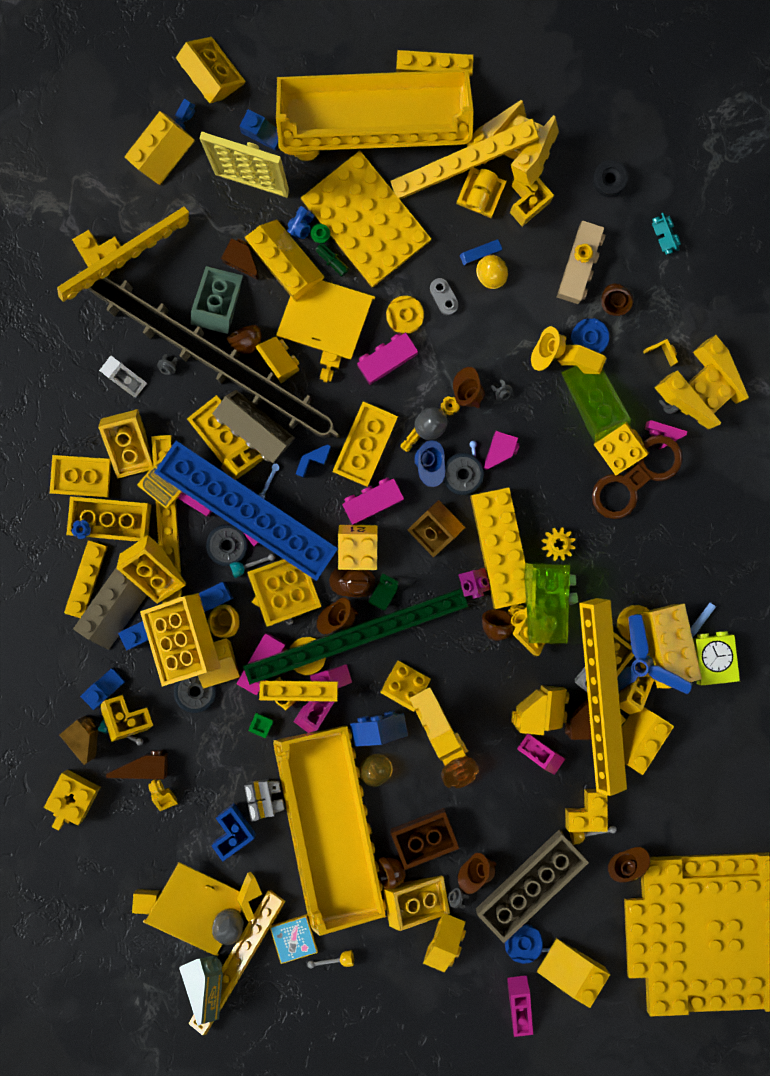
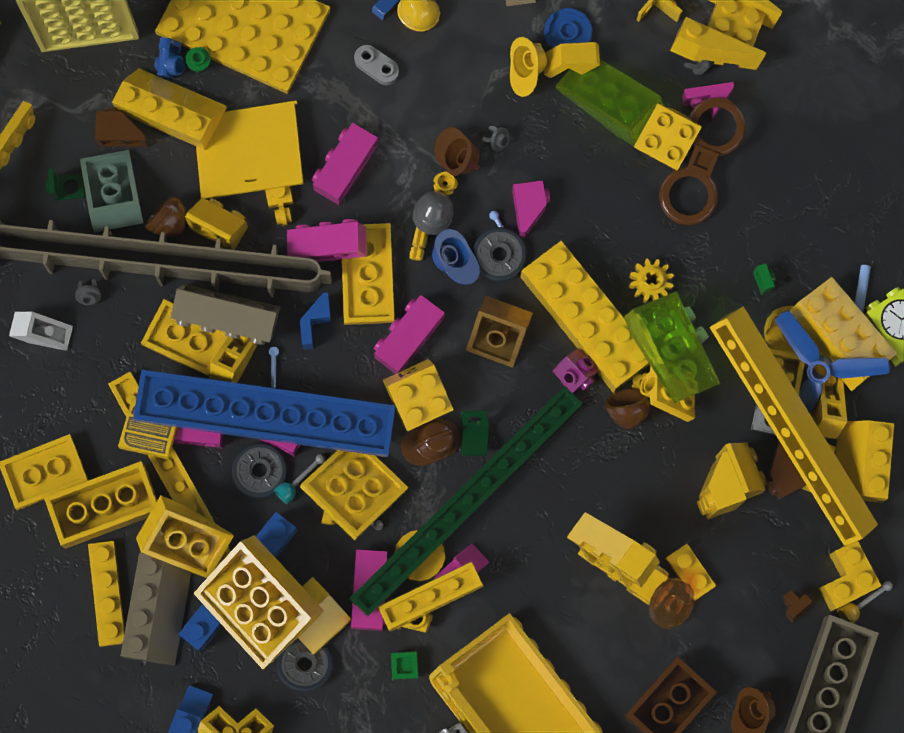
camera: 30 degrees left, 10 degrees down
blue plate [72,520,91,539] -> none
yellow slope [98,409,153,479] -> none
yellow hat [208,604,239,638] -> none
dark pink arch [294,701,334,733] -> none
dark green axle [316,243,350,277] -> none
reddish brown piece [317,598,358,635] -> none
blue brick [350,711,408,746] -> none
clear yellow hat [359,754,392,787] -> none
yellow plate [380,661,431,712] -> none
yellow tile [386,296,424,334] -> none
dark pink arch [517,734,565,775] -> none
none -> dark green bracket [45,168,85,201]
none -> dark pink brick [287,219,367,262]
none -> yellow plate [665,544,716,601]
none -> green plate [753,263,776,295]
none -> reddish brown tile [783,590,813,624]

